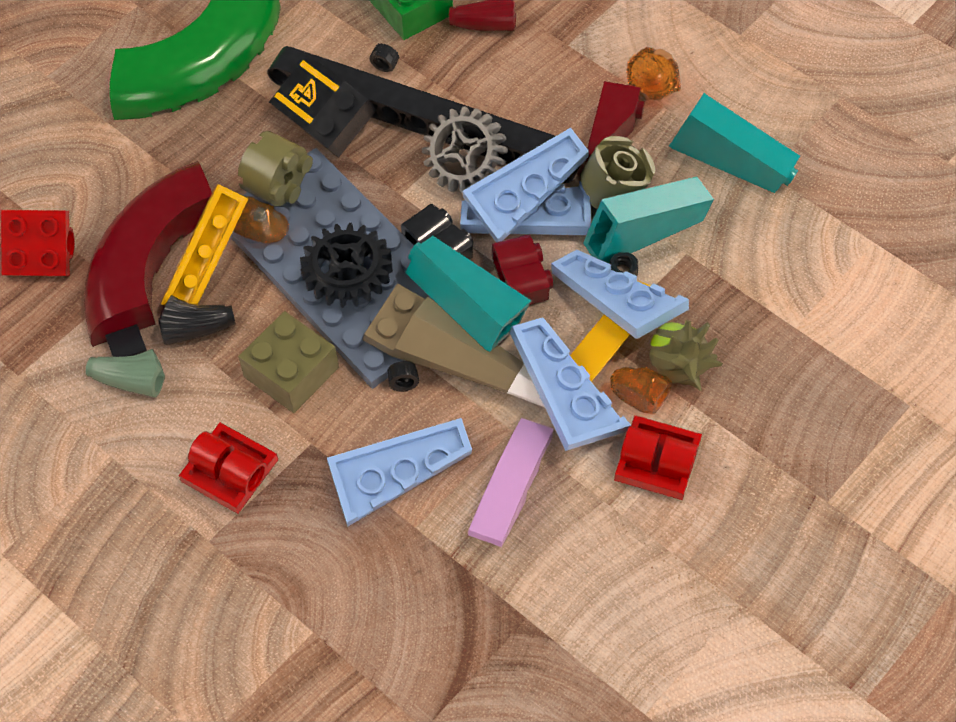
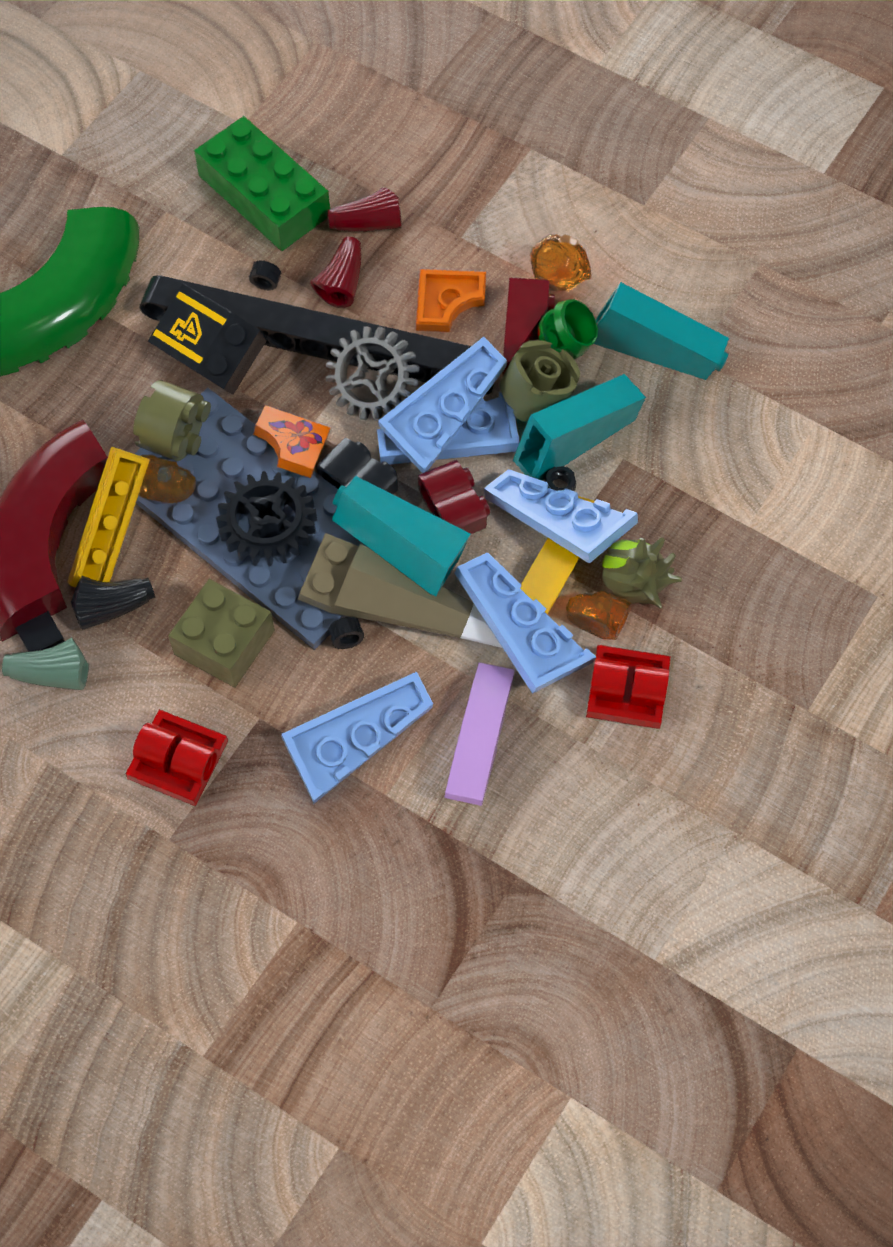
camera: 10 degrees left, 5 degrees up
none -> orange tile [253,405,330,478]
none -> dark red piece [310,237,361,308]
none -> orange tile [416,269,486,332]
none -> green helmet [538,299,598,360]

